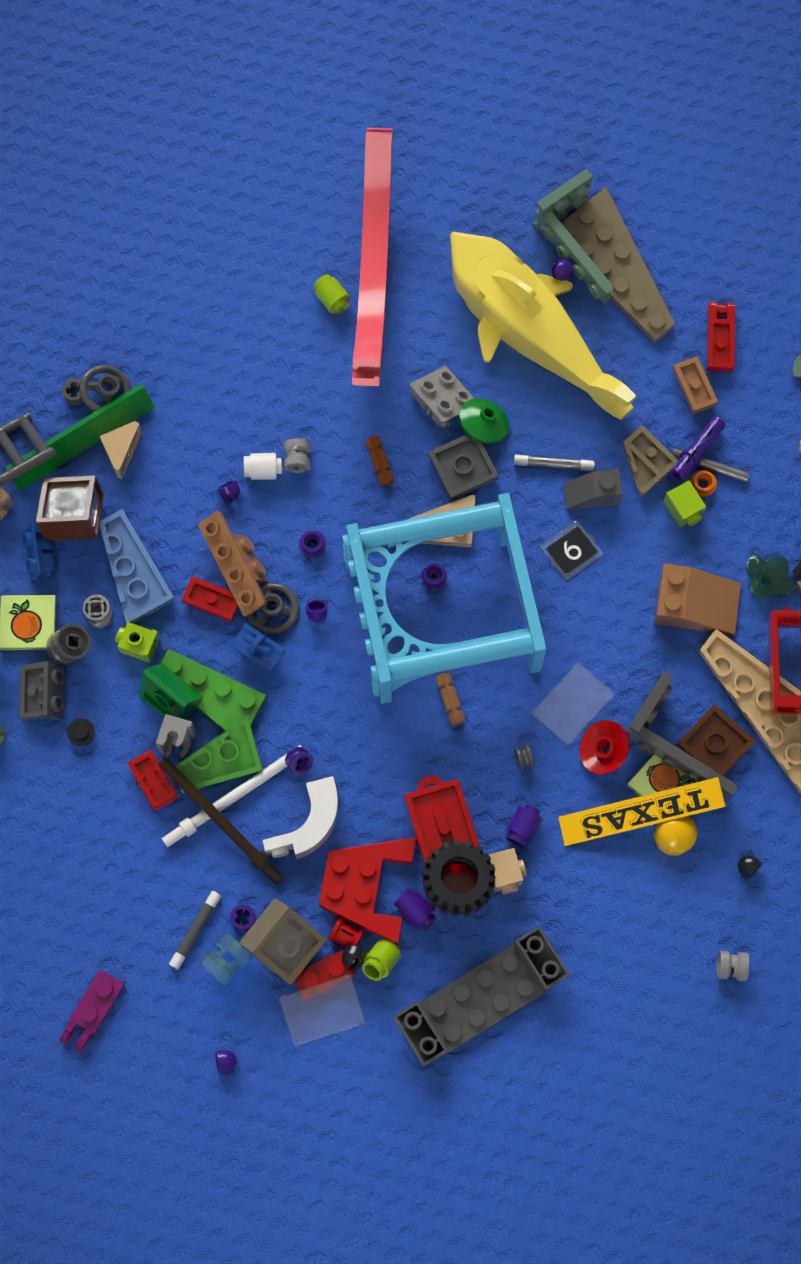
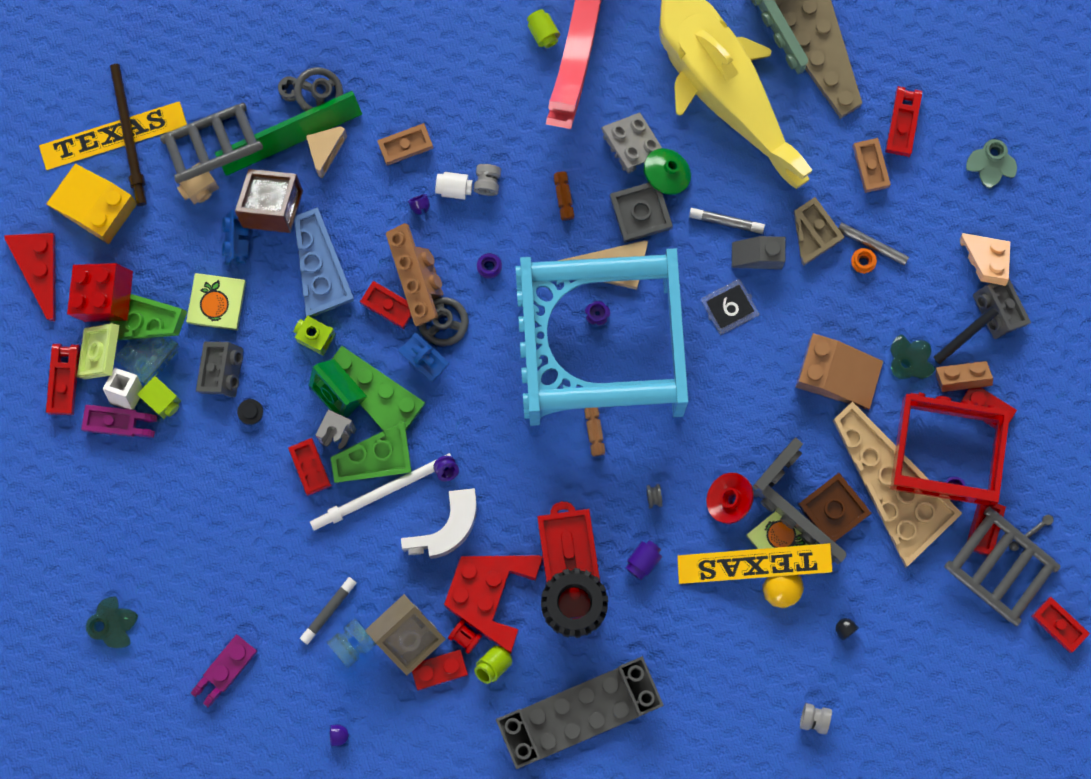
camera: 10 degrees right, 5 degrees up
dark grey wheel [46,624,91,666] -> none
light grey wheel [82,594,113,628] -> none
dark brown bar [158,757,283,884] -> none
dark purple bush [230,905,256,932] -> none
clear piece [279,974,365,1047] -> none
dark purple hinge [306,599,328,623] -> none
black hinge [342,946,366,971] -> none
dark purple brick [394,888,437,930] -> none
tan brick [488,848,527,894] -> none
clear piece [531,662,615,746] -> none
dark purple hinge [551,258,574,281] -> none
lime brick [663,481,706,528] -> none
dark purple pin [669,416,725,482] -> none
none -> medium nougat plate [377,123,433,166]

